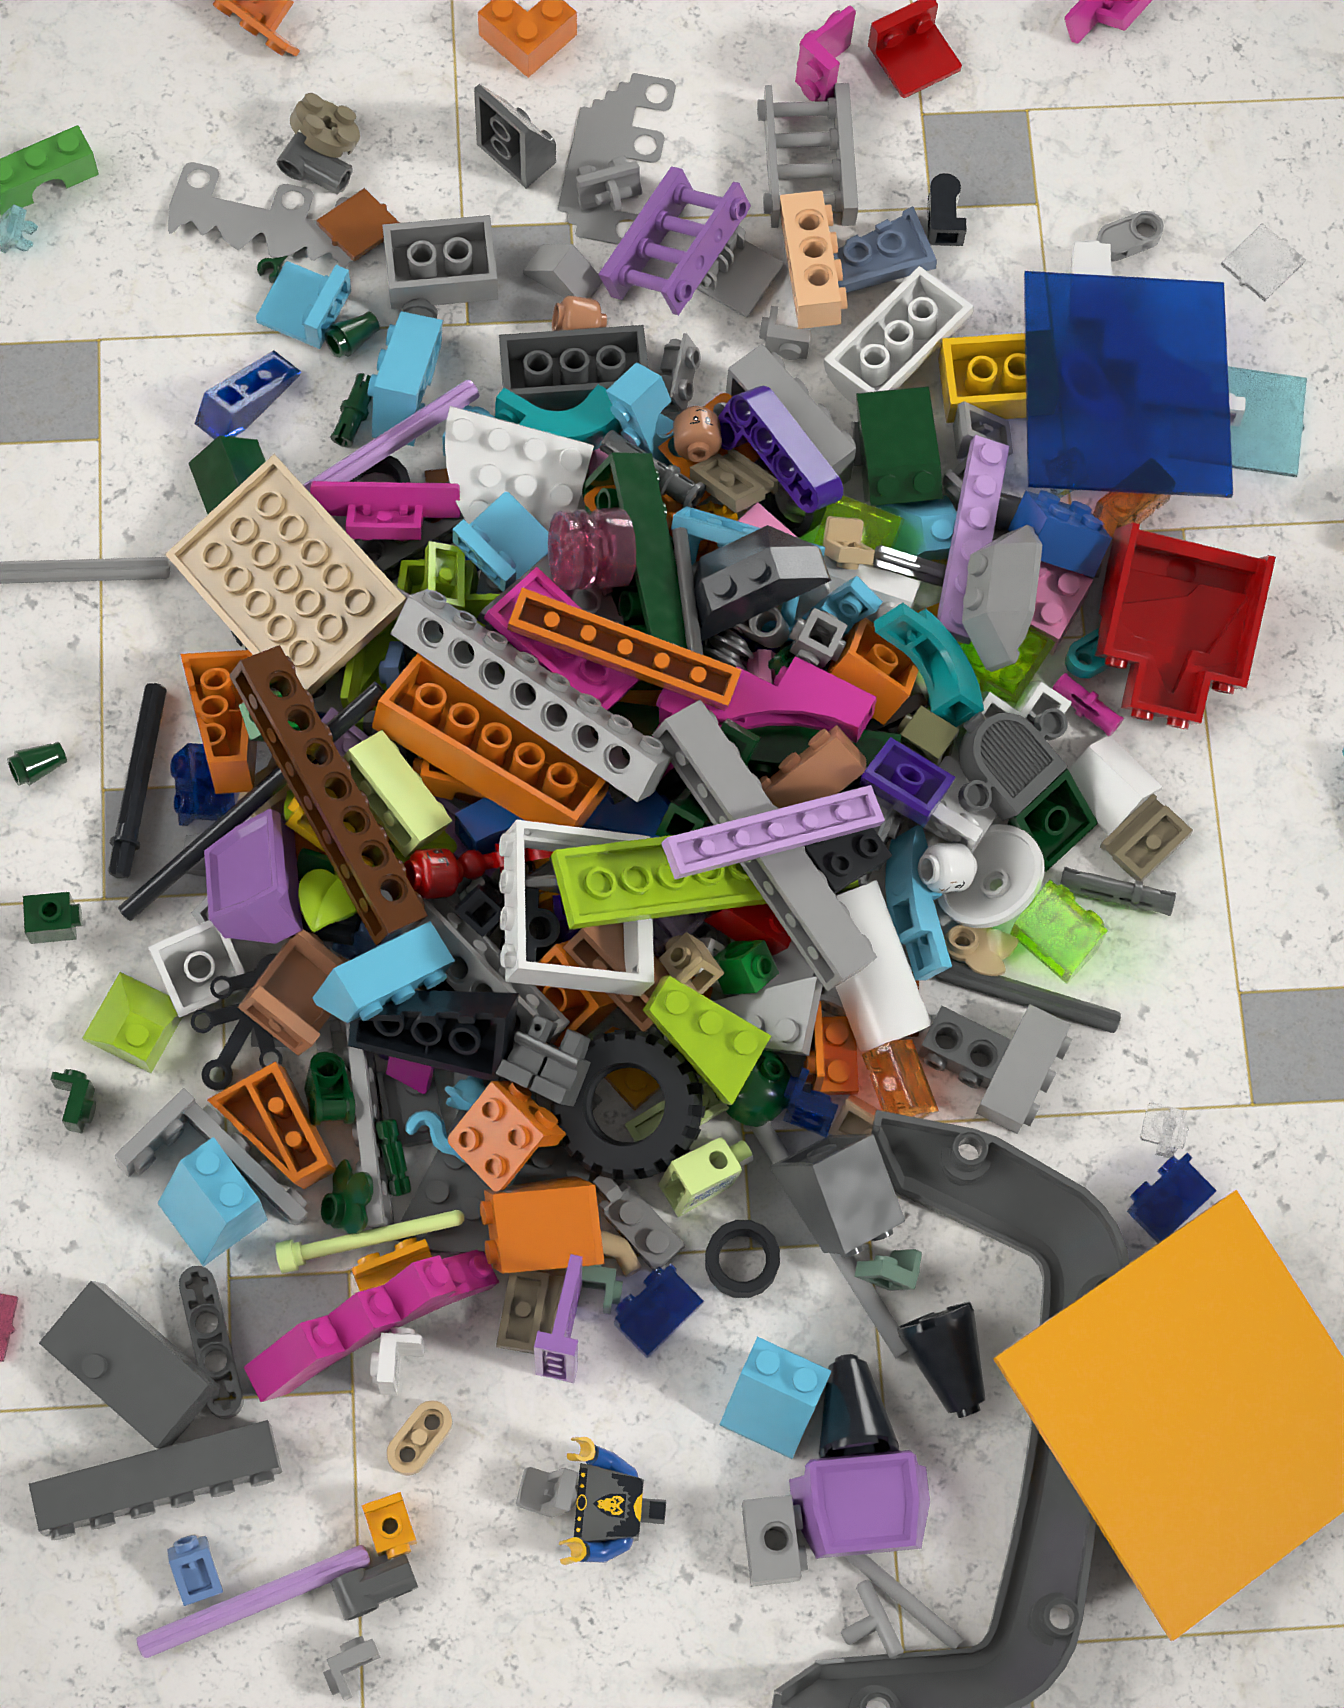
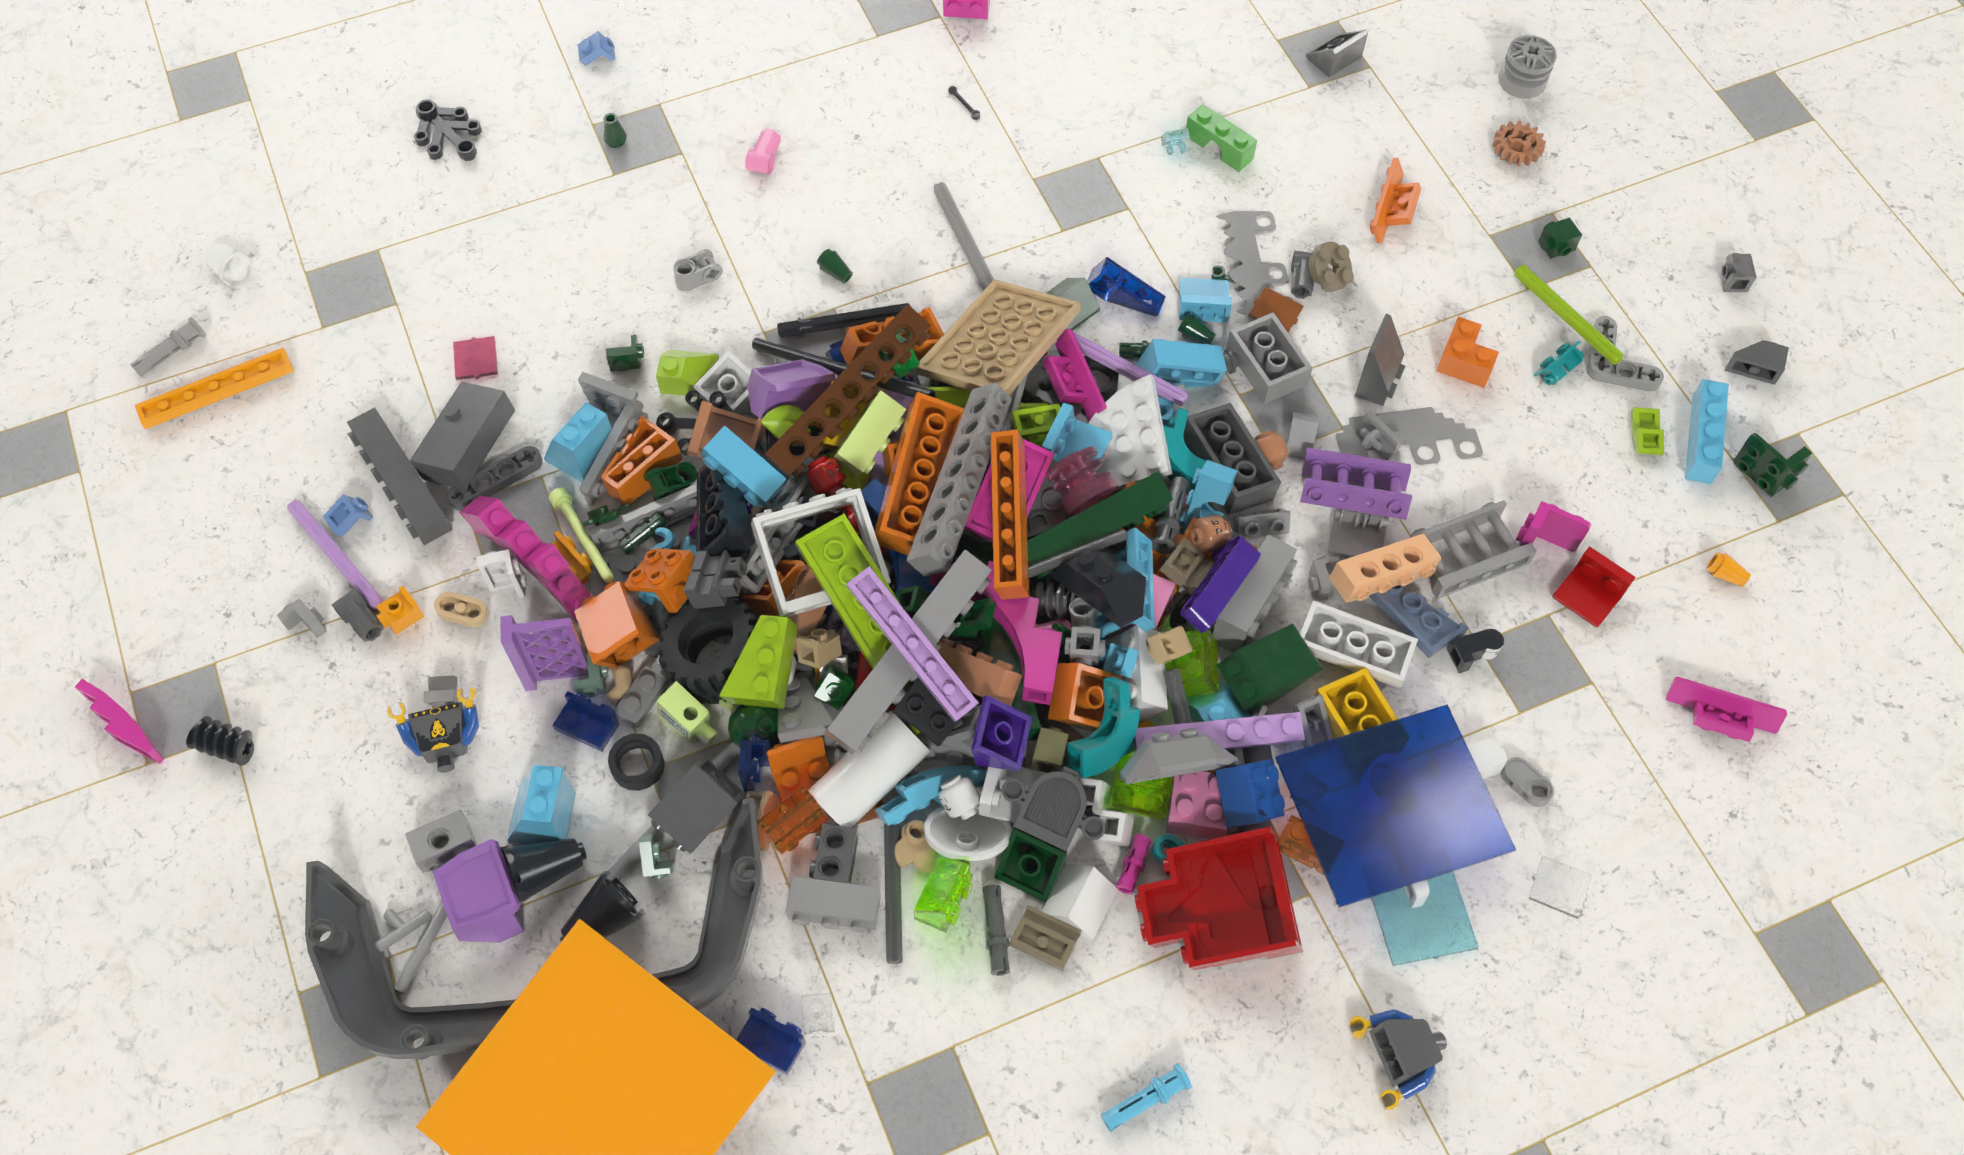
camera: 75 degrees right, 10 degrees down
dark green brick [23,892,82,944] -> none

